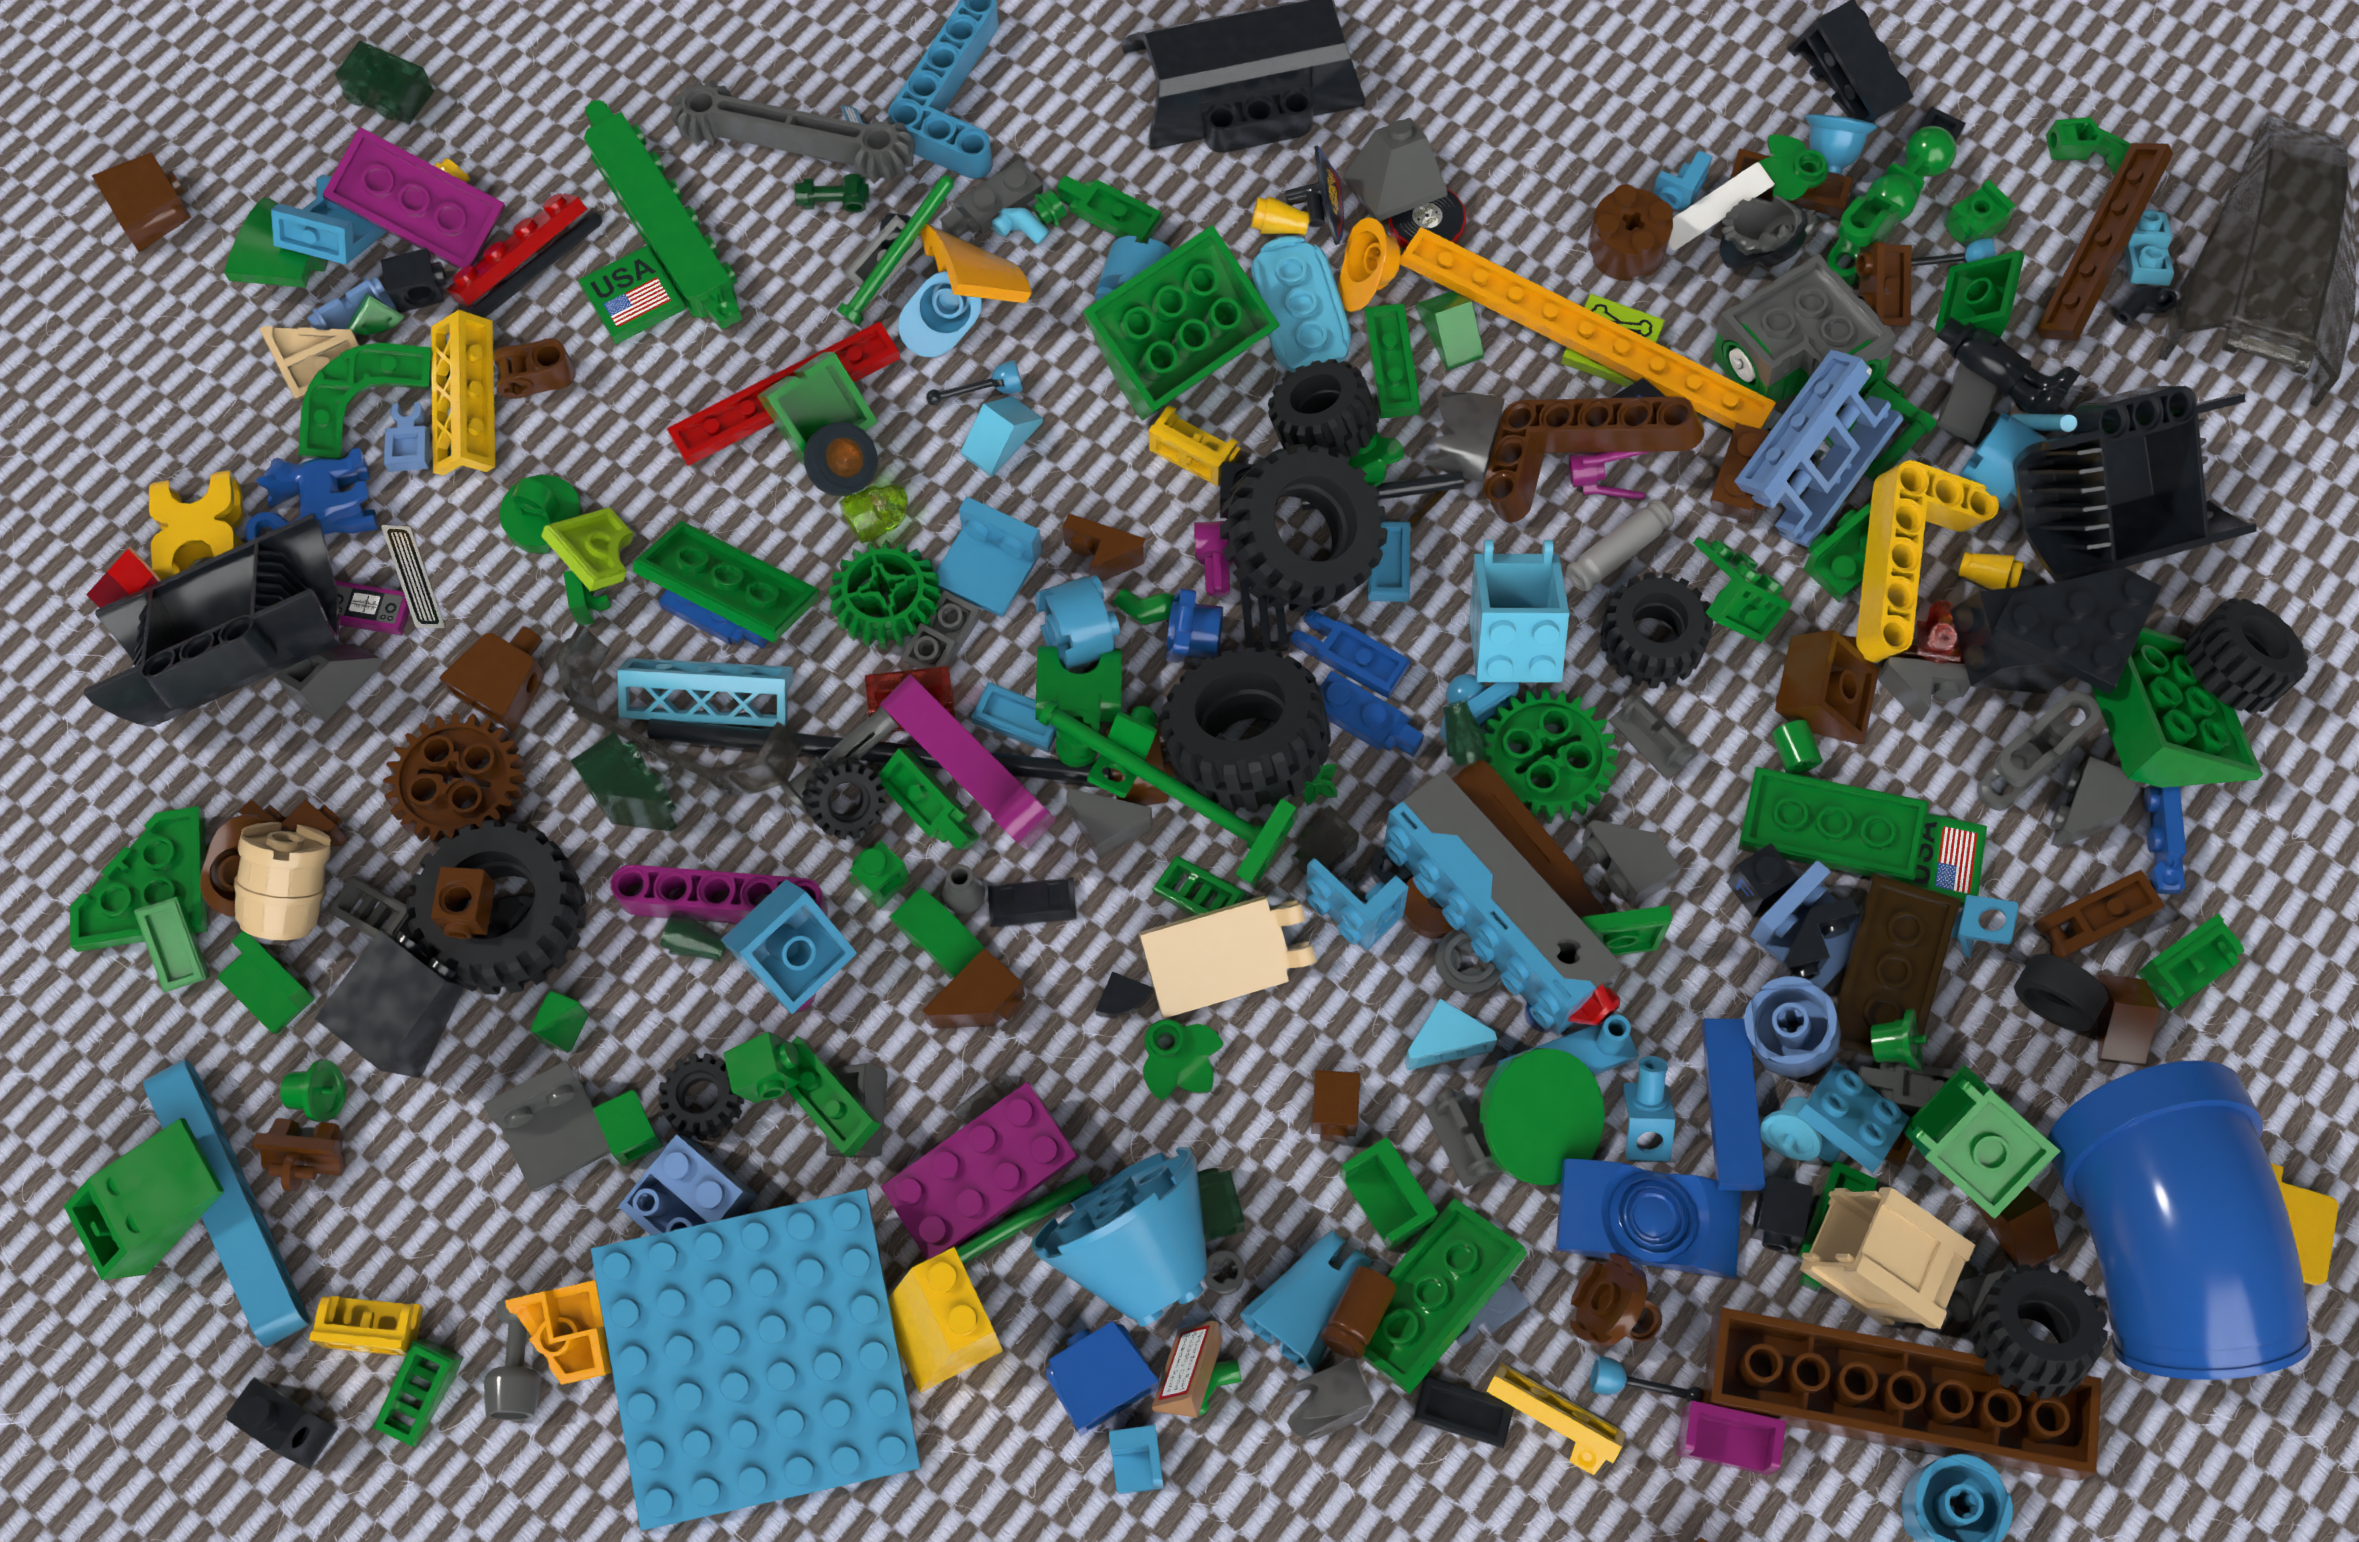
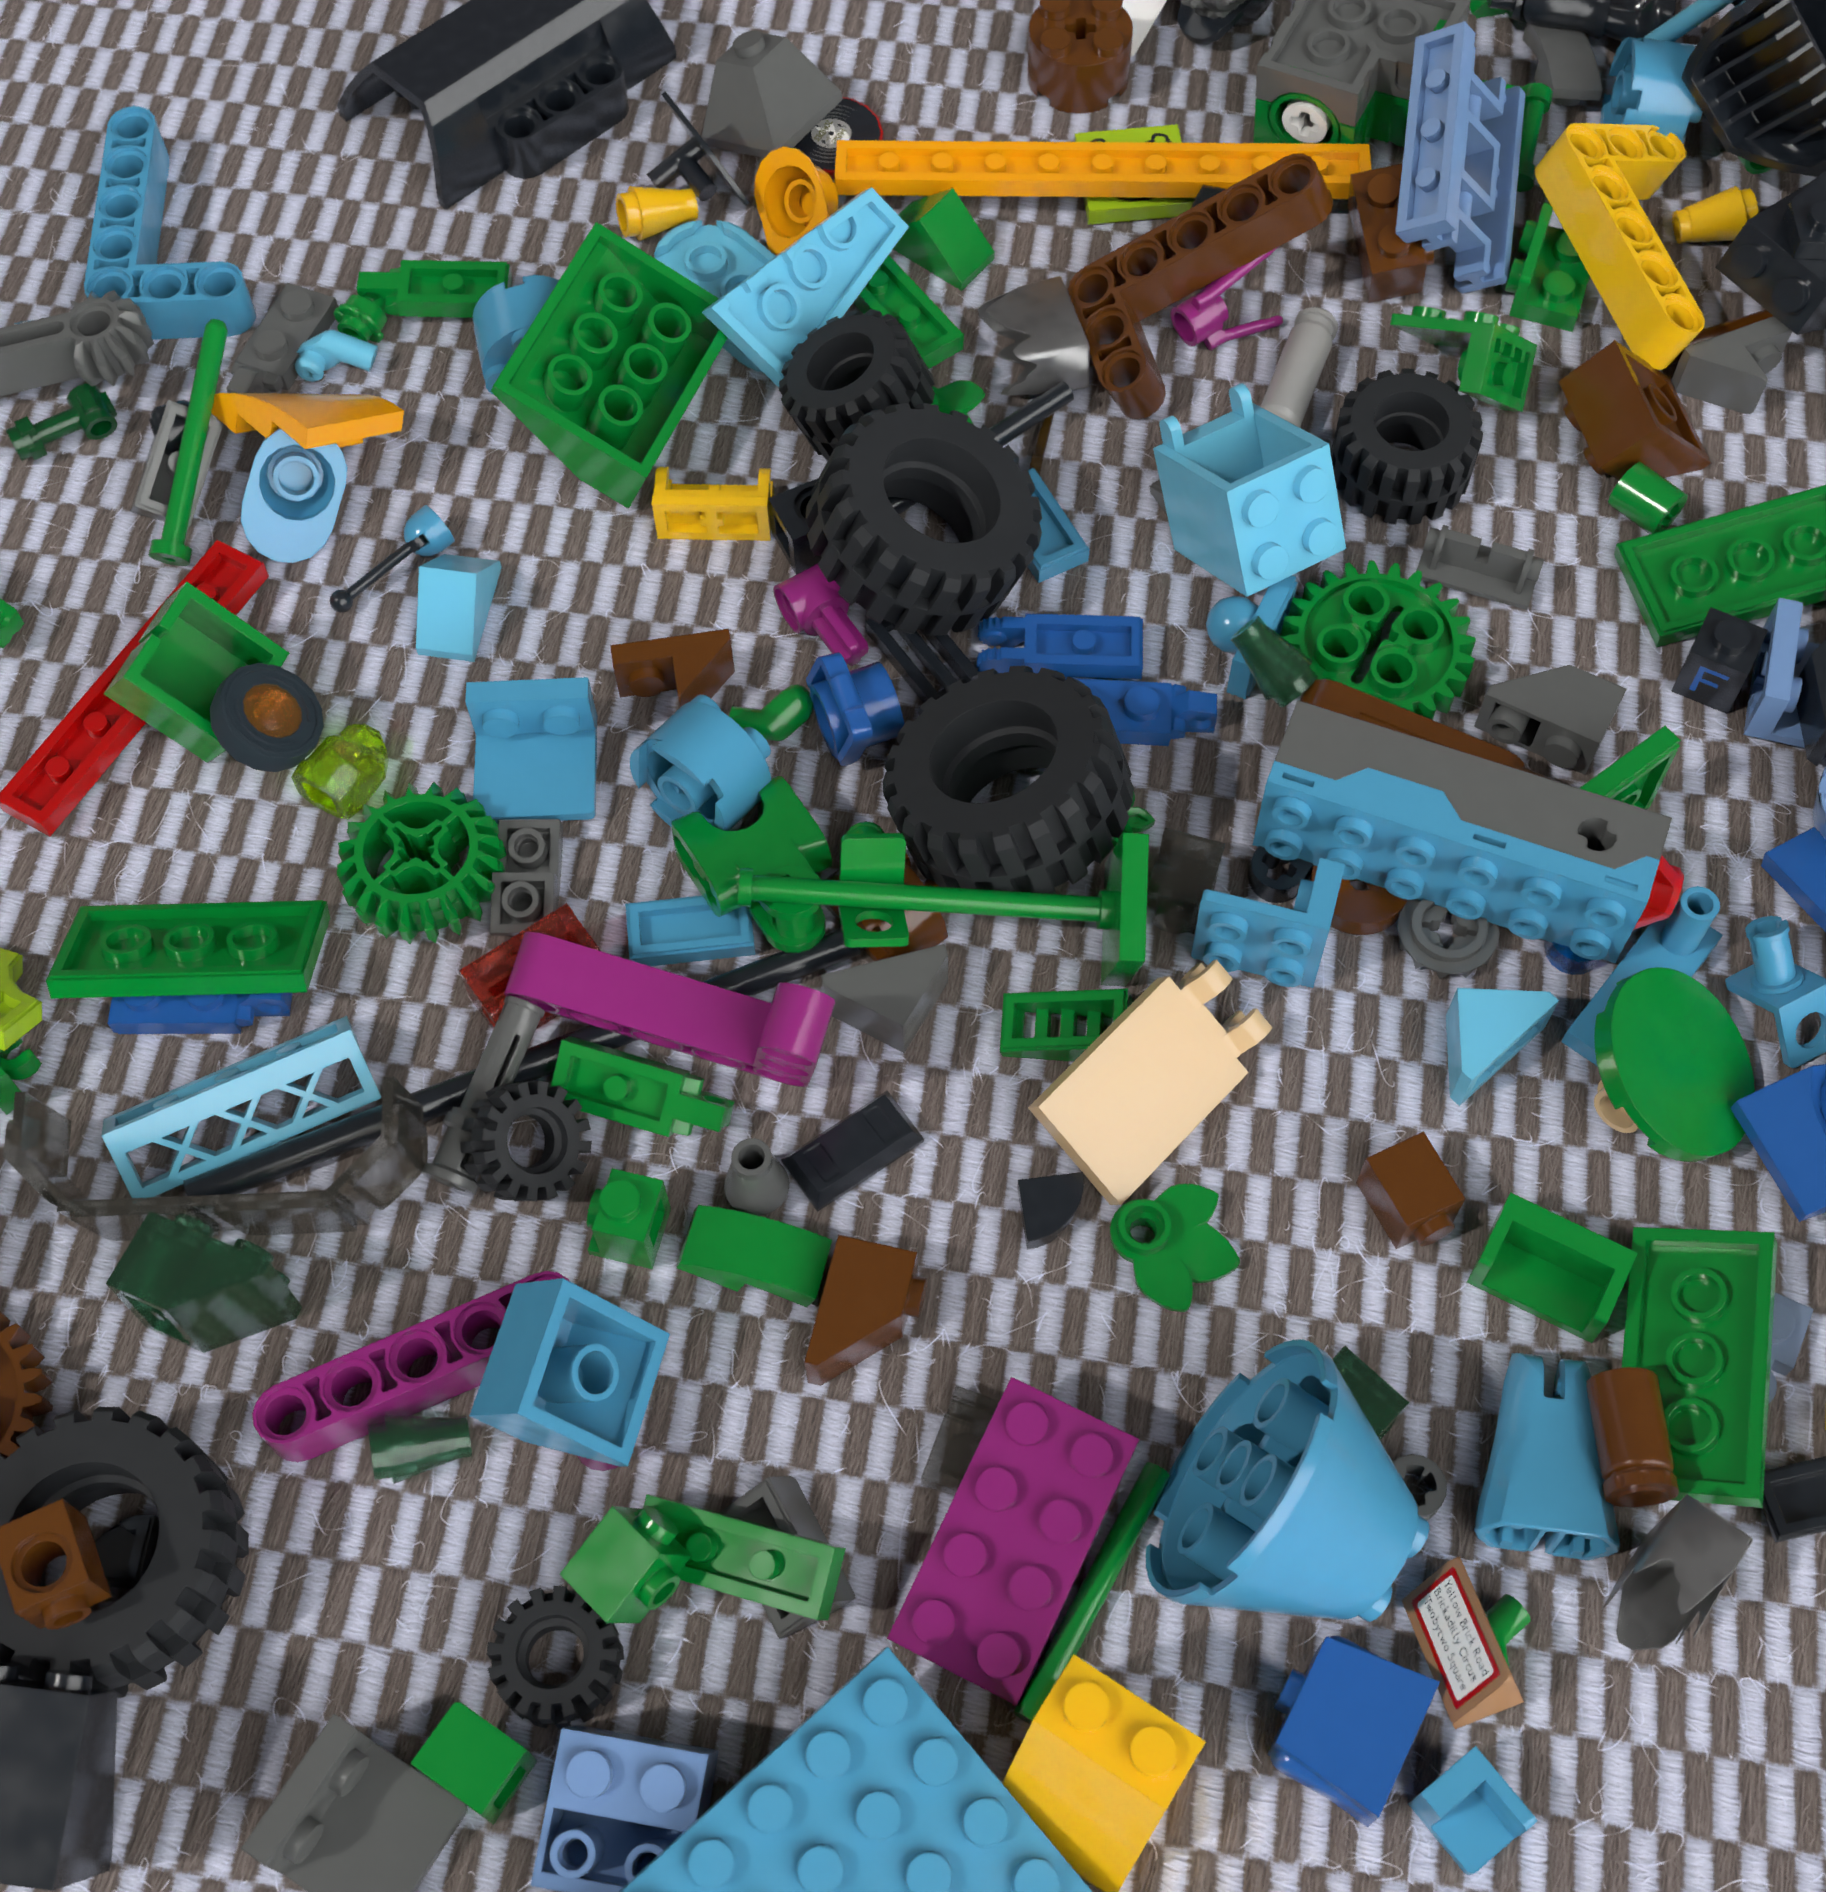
camera: 30 degrees left, 5 degrees down
green slope [530,991,589,1053] -> none
dark grey hinge [1423,1089,1502,1188] -> none
clear red hinge [1916,600,1961,664] -> none
none -> medium azure wing [702,187,909,387]

